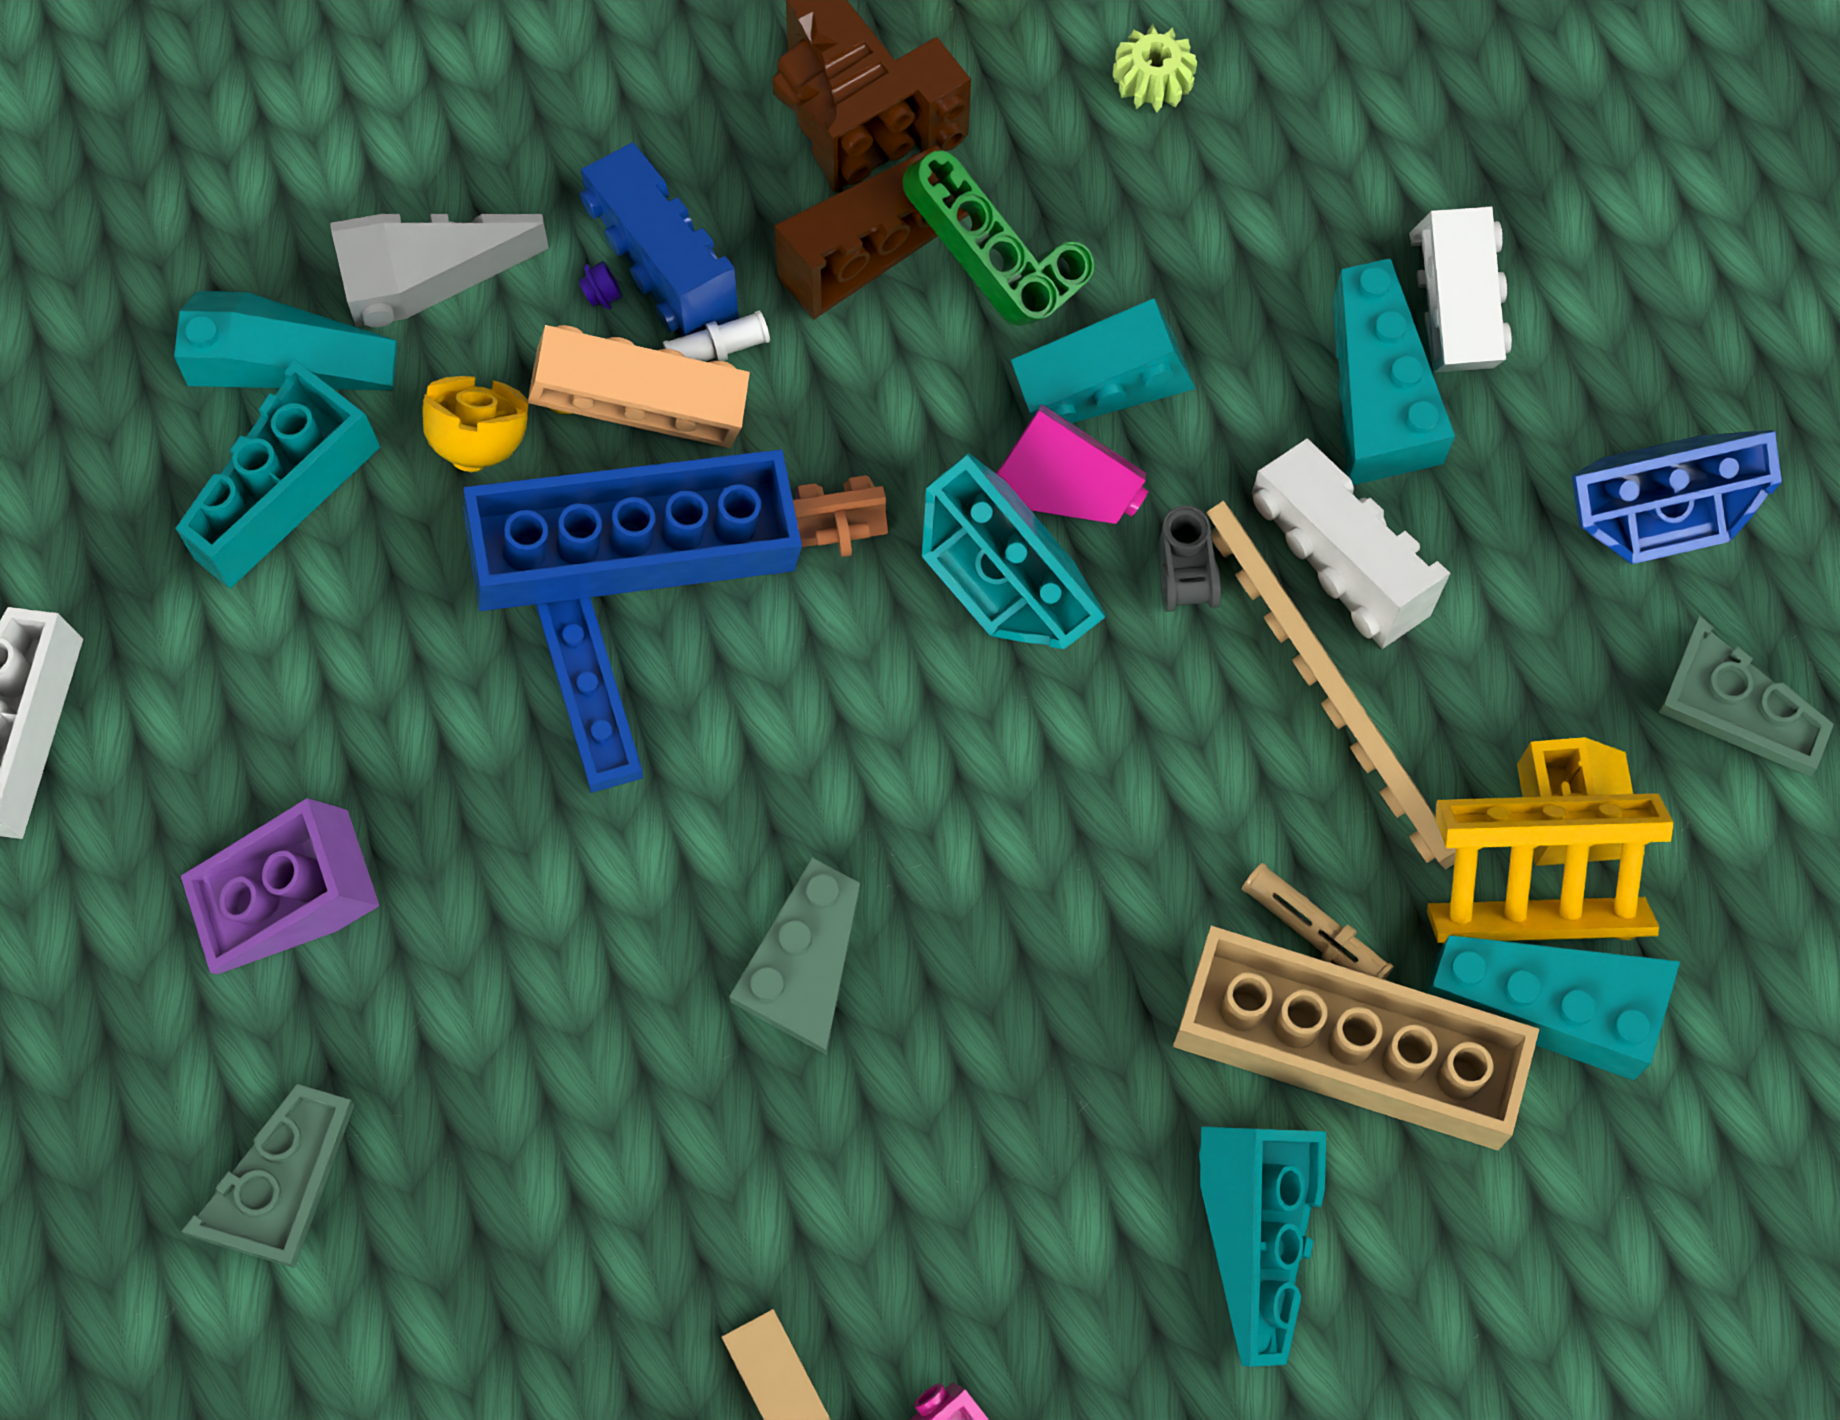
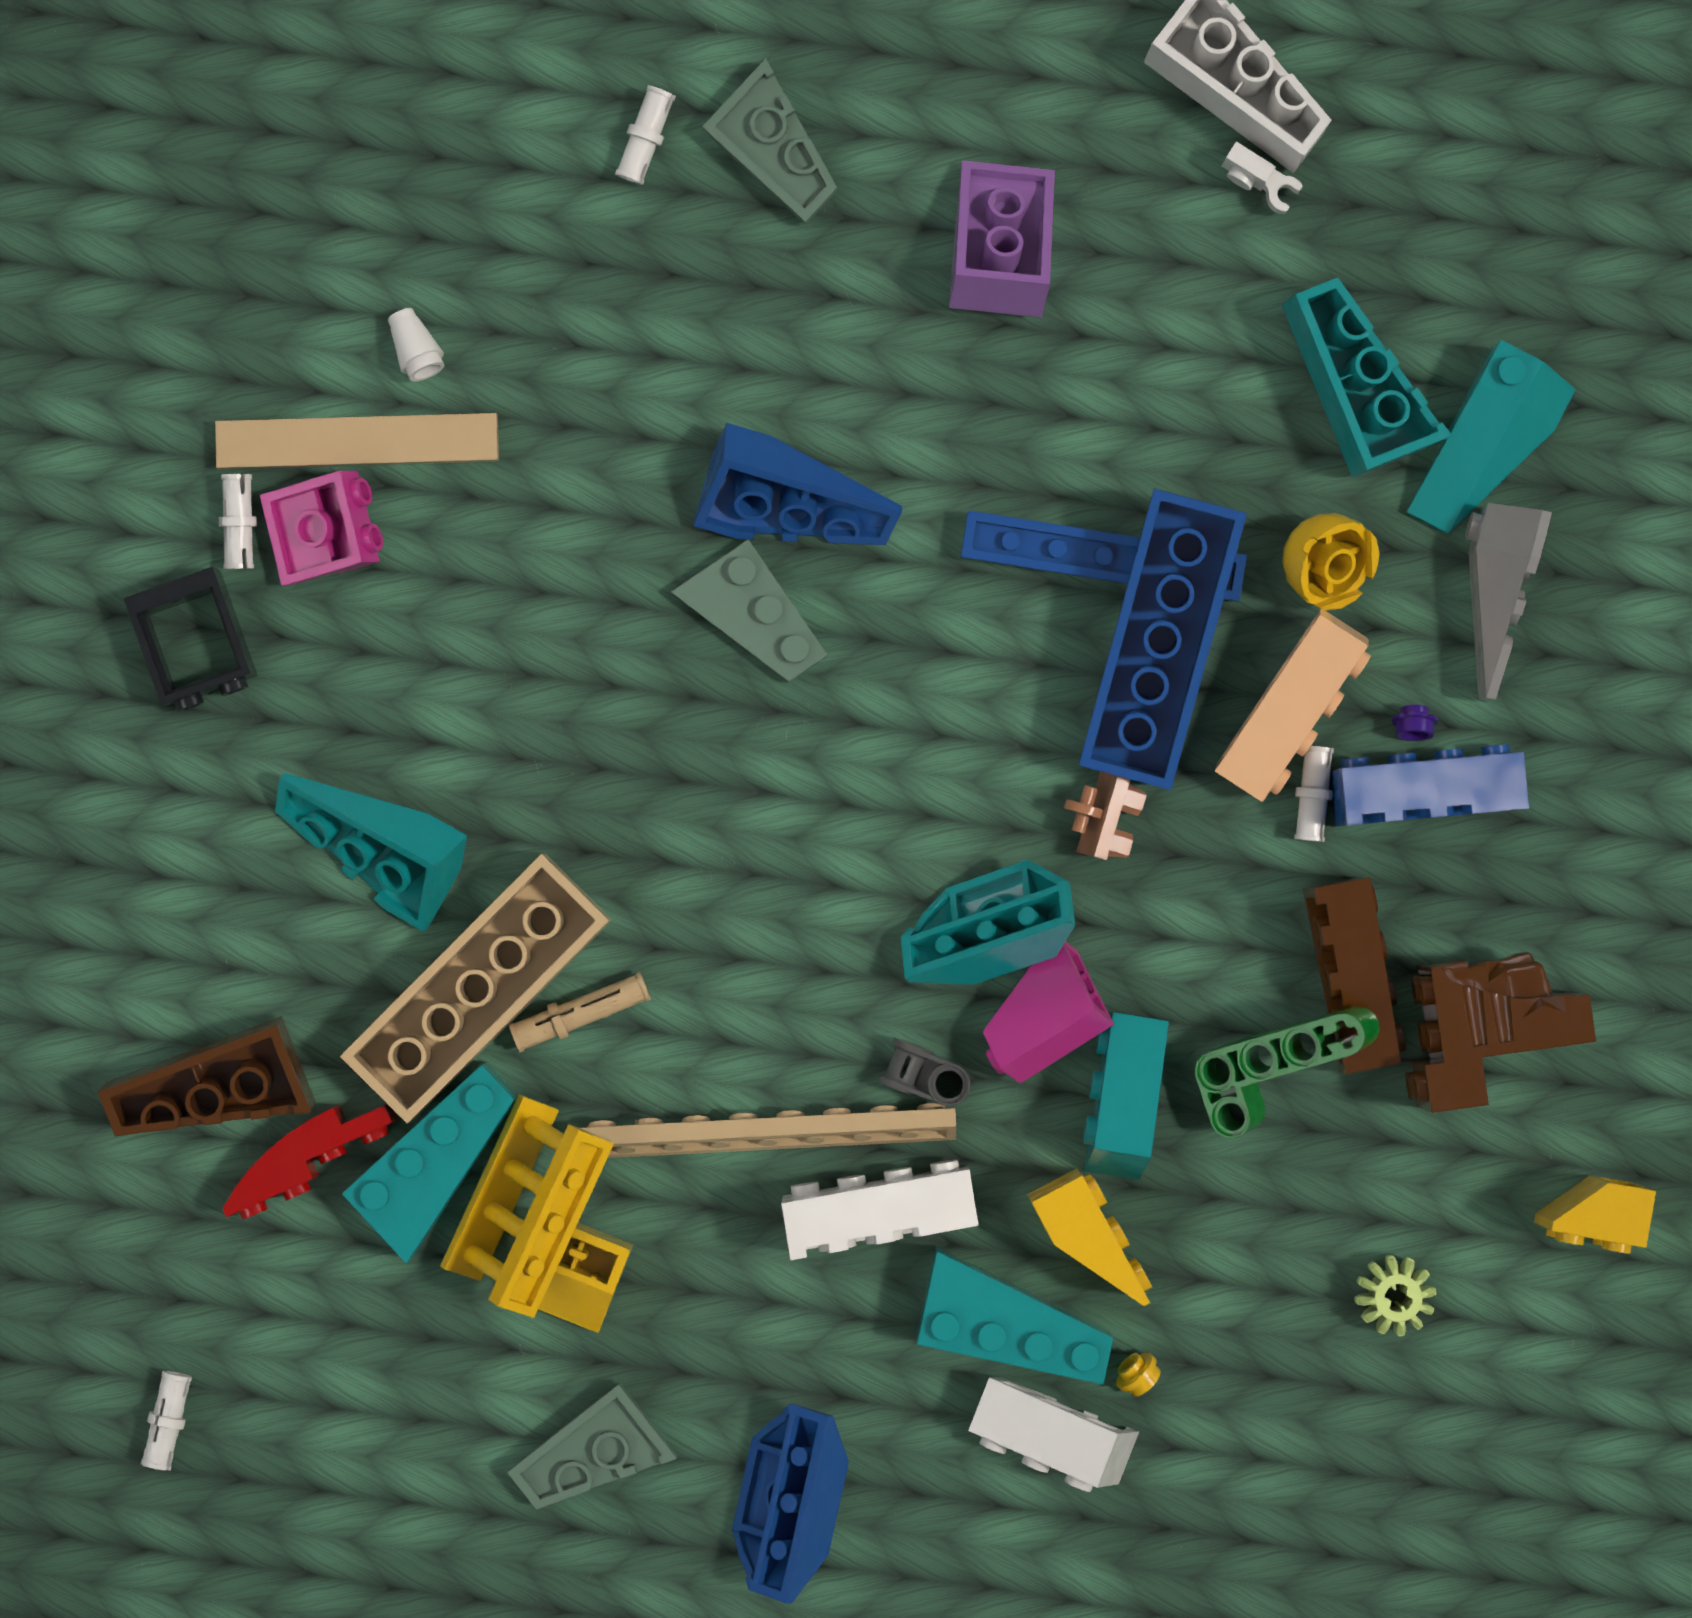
camera: 120 degrees right, 20 degrees up
none -> reddish brown wedge [97,1016,316,1136]
none -> red slope [223,1104,398,1220]
none -> white pin [615,85,676,185]
none -> blue wedge [693,422,902,545]
none -> yellow slope [1027,1168,1152,1306]
none -> yellow plate [1116,1352,1161,1397]
none -> white plate [1222,142,1303,215]

